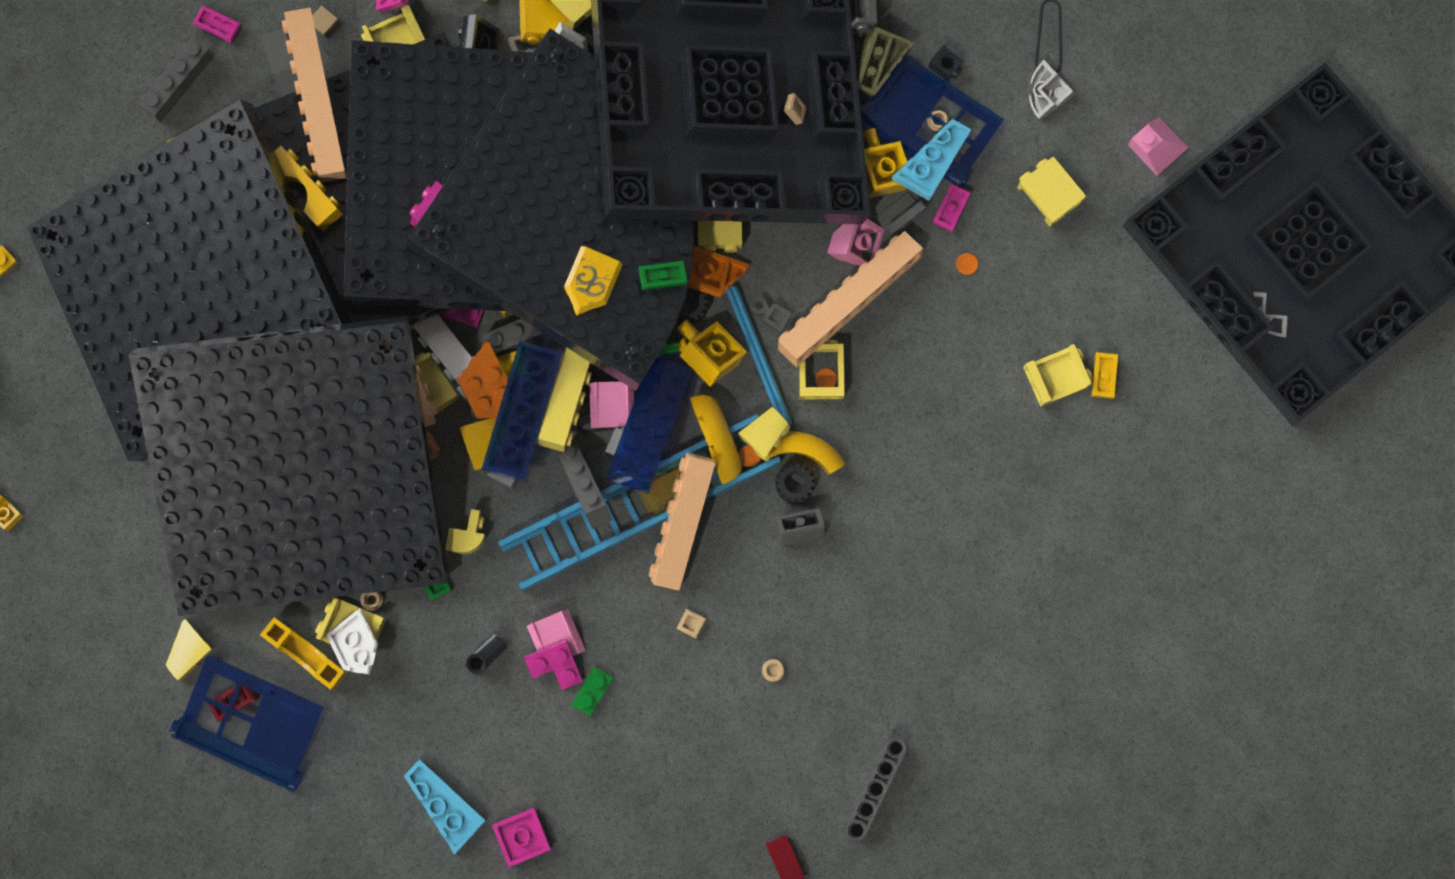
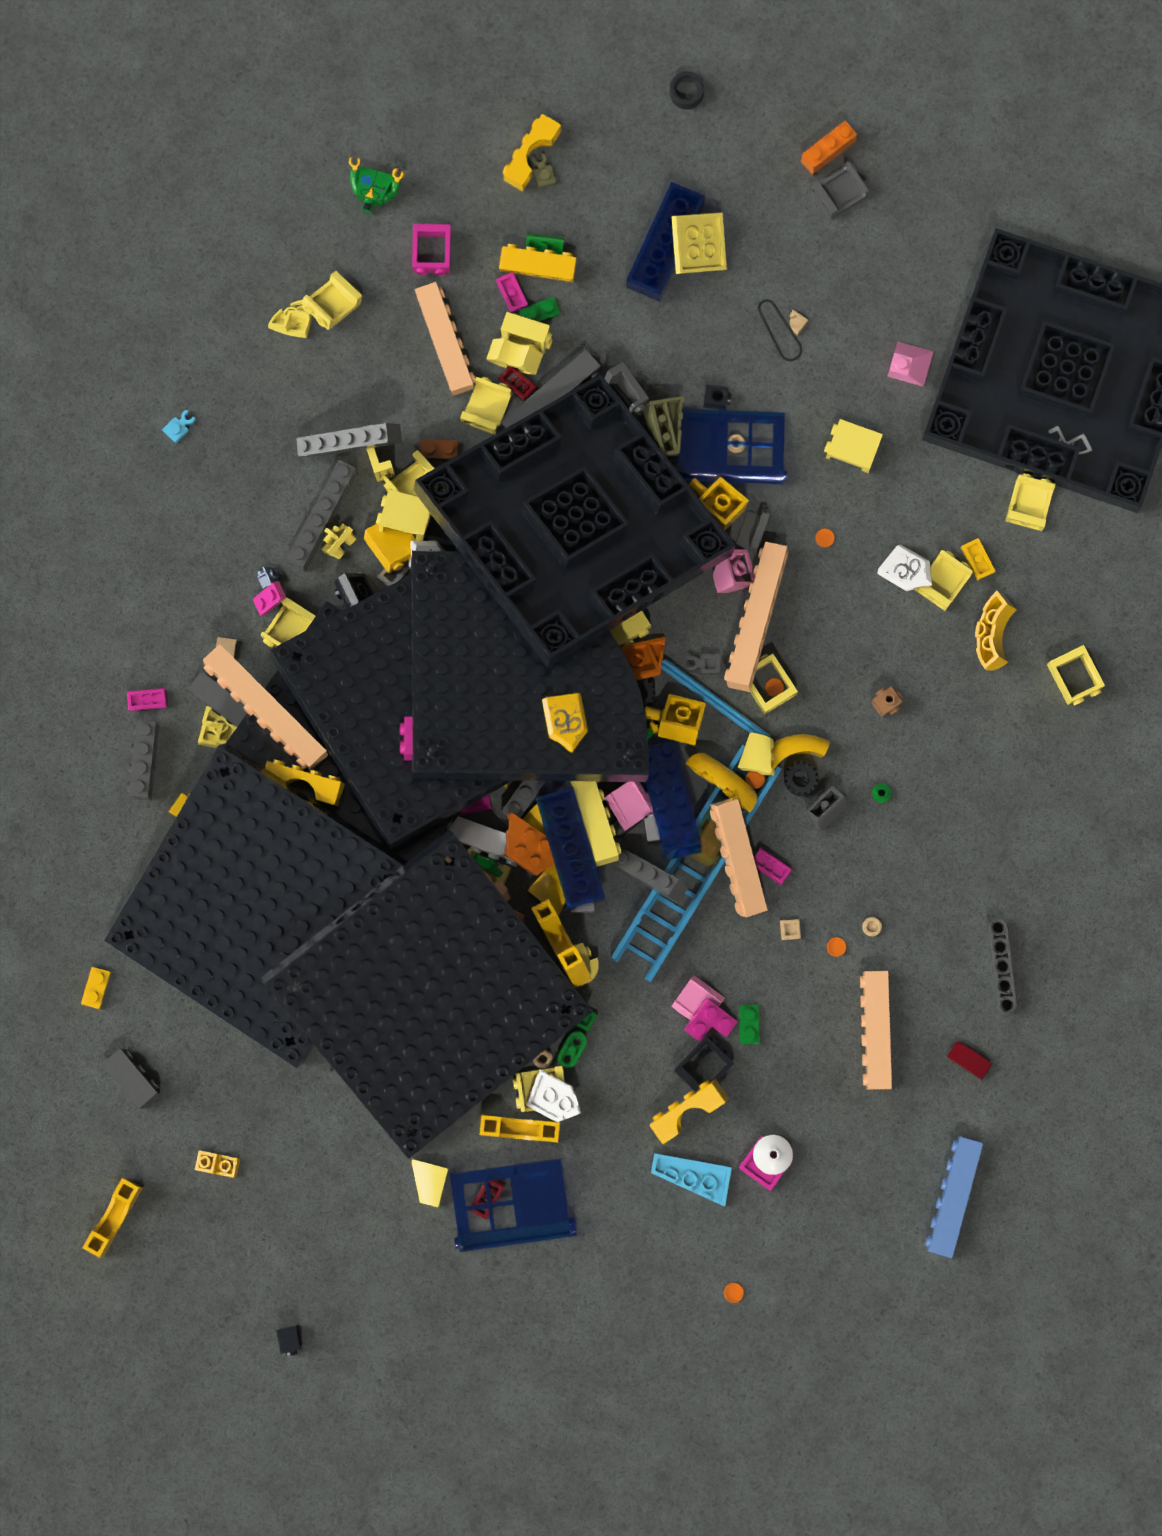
camera: 25 degrees left, 0 degrees up
black piece [466,634,508,675] -> none
green plate [638,261,687,290] -> none
tan tile [784,93,806,125] -> none
medium azure wing [891,119,971,201] -> none
dark pink plate [932,184,970,233] -> none
light grey brick [1029,60,1075,120] -> none
none -> light yellow slope [198,706,237,748]
none -> green plate [472,853,503,879]
none -> yellow arch [532,899,592,988]
none -> green plate [558,1032,587,1068]
none -> yellow arch [650,1079,729,1144]
none -> black window [674,1036,734,1092]
none -> white dish [753,1135,793,1175]
none -> dark pink plate [754,848,792,885]
none -> tan tile [789,310,808,336]
none -> orange piece [827,937,846,957]
none -> light nougat brick [860,971,892,1090]
none -> medium nougat brick [871,687,902,718]
none -> green plate [872,784,891,803]
none -> white tile [877,544,932,591]
none -> yellow brick [975,591,1017,671]
none -> light yellow panel [1005,474,1055,531]
none -> light yellow window [1047,645,1105,706]

